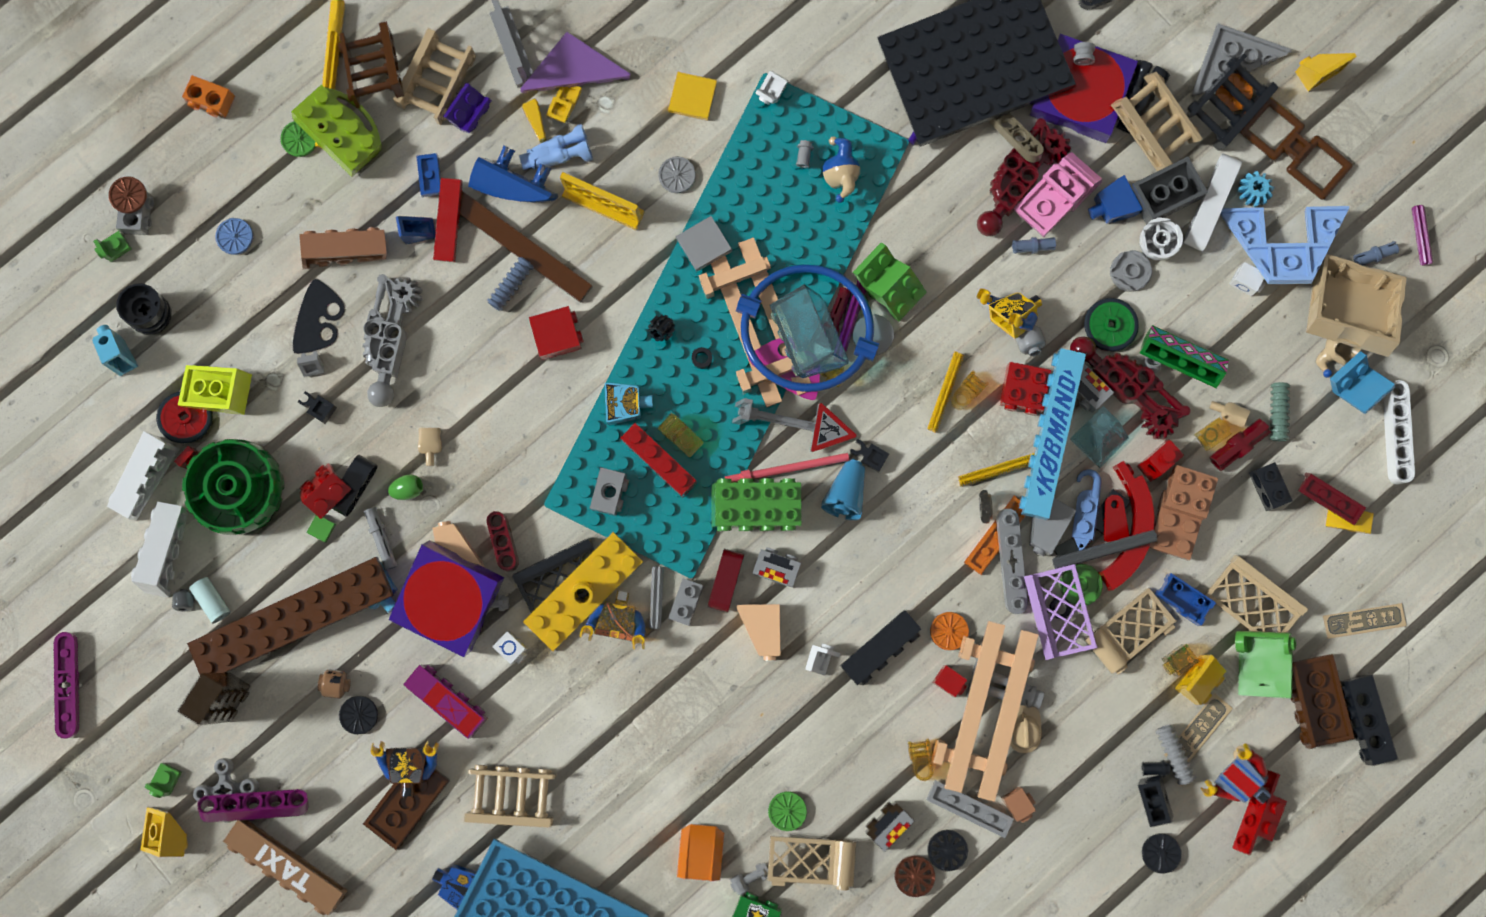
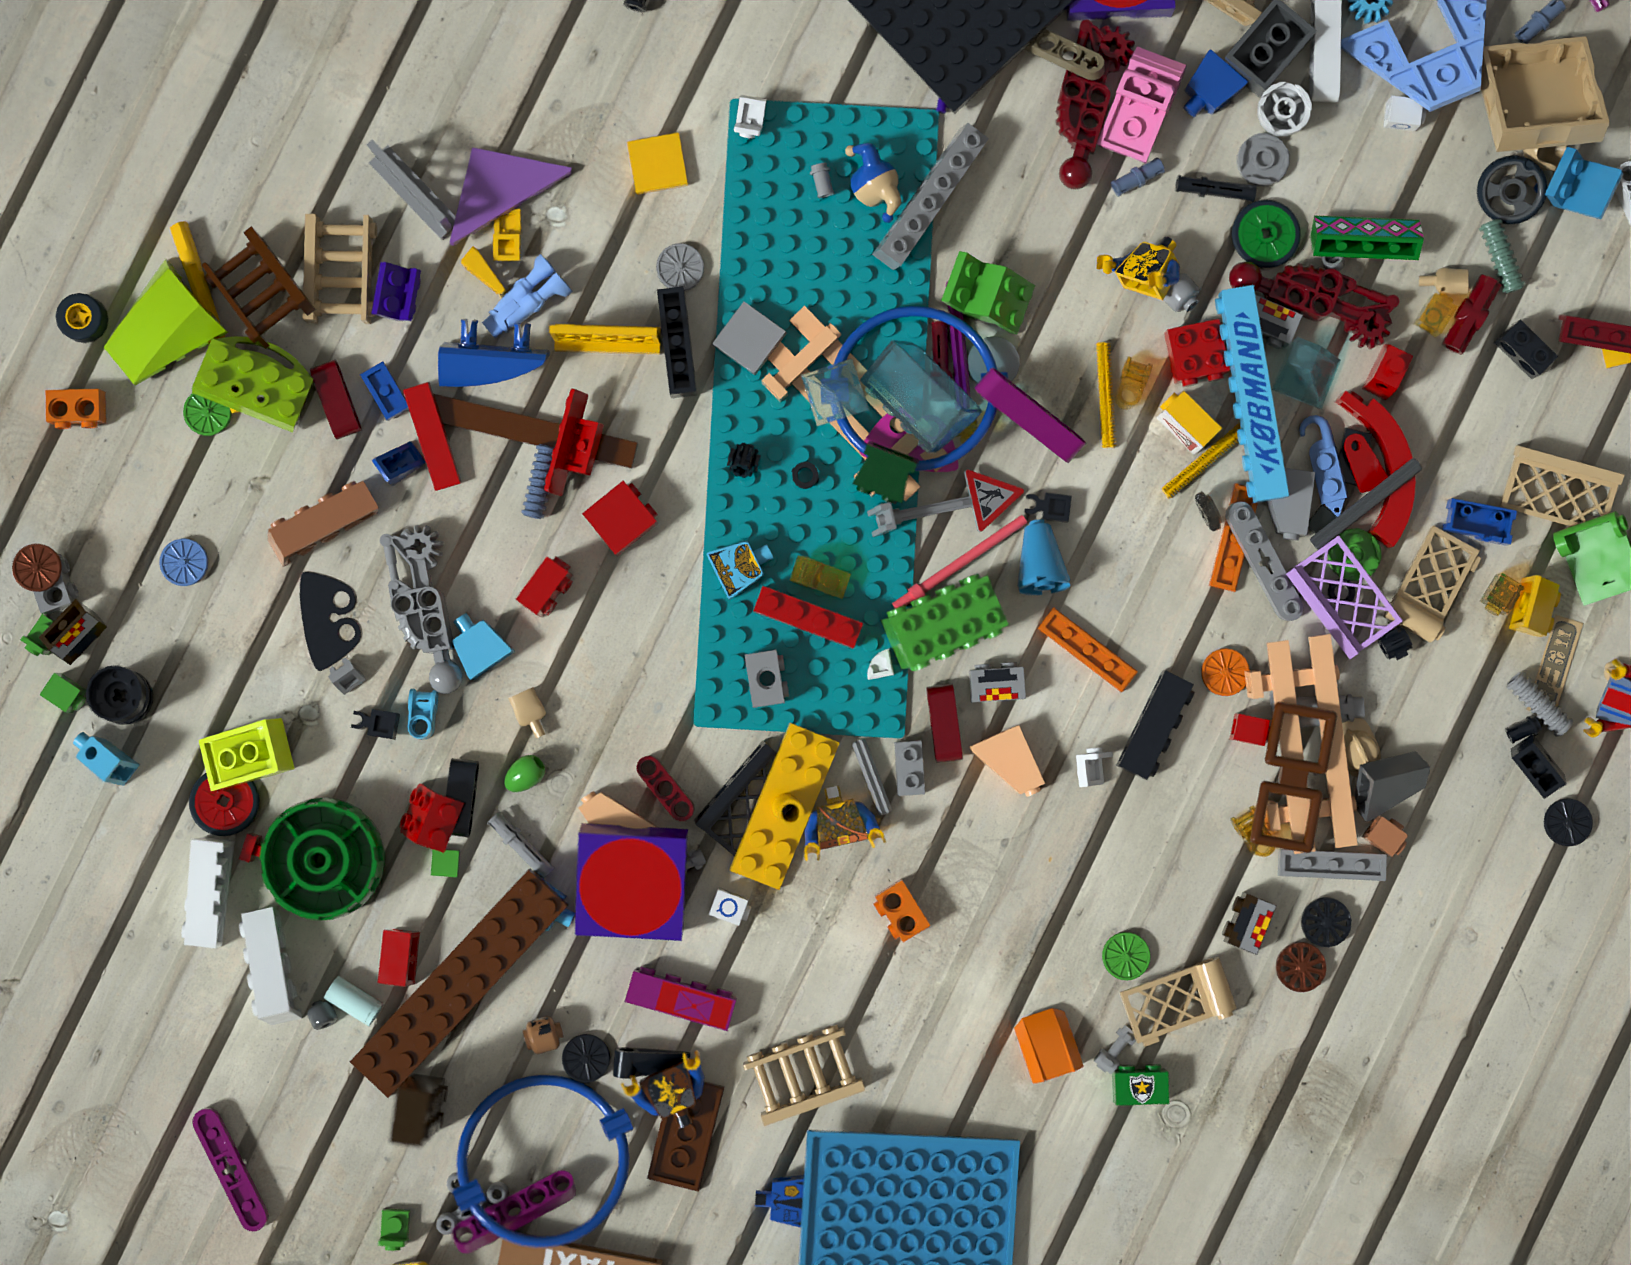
camera: 30 degrees left, 5 degrees up
nougat piece [1149,465,1218,561] -> none
none -> brick [39,599,107,665]
none -> bright green brick [39,673,86,713]
none -> black wheel [55,293,109,343]
none -> lime wedge [103,258,229,385]
none -> dark red beam [310,360,362,440]
none -> red hinge [378,929,420,987]
none -> medium azure piece [408,688,438,740]
none -> medium azure torso [452,613,515,680]
none -> blue piece [452,1075,633,1247]
none -> red brick [515,556,573,617]
none -> red bracket [544,388,604,496]
none -> black piece [613,1047,691,1079]
none -> black brick [657,286,697,399]
none -> clear light blue slope [801,359,869,426]
none -> dark green hips [852,440,919,504]
none -> white tile [867,649,894,680]
none -> light grey brick [872,123,989,270]
none -> orange brick [873,879,930,943]
none -> magenta beam [974,367,1086,463]
none -> orange tile [1037,607,1138,693]
none -> yellow piece [1156,391,1222,455]
none -> black pin [1175,175,1257,202]
none -> reddish brown bar [1250,702,1337,853]
none -> dark grey slope [1354,751,1430,822]
none -> black gear [1378,627,1413,661]
none -> dark grey wheel [1477,155,1547,224]

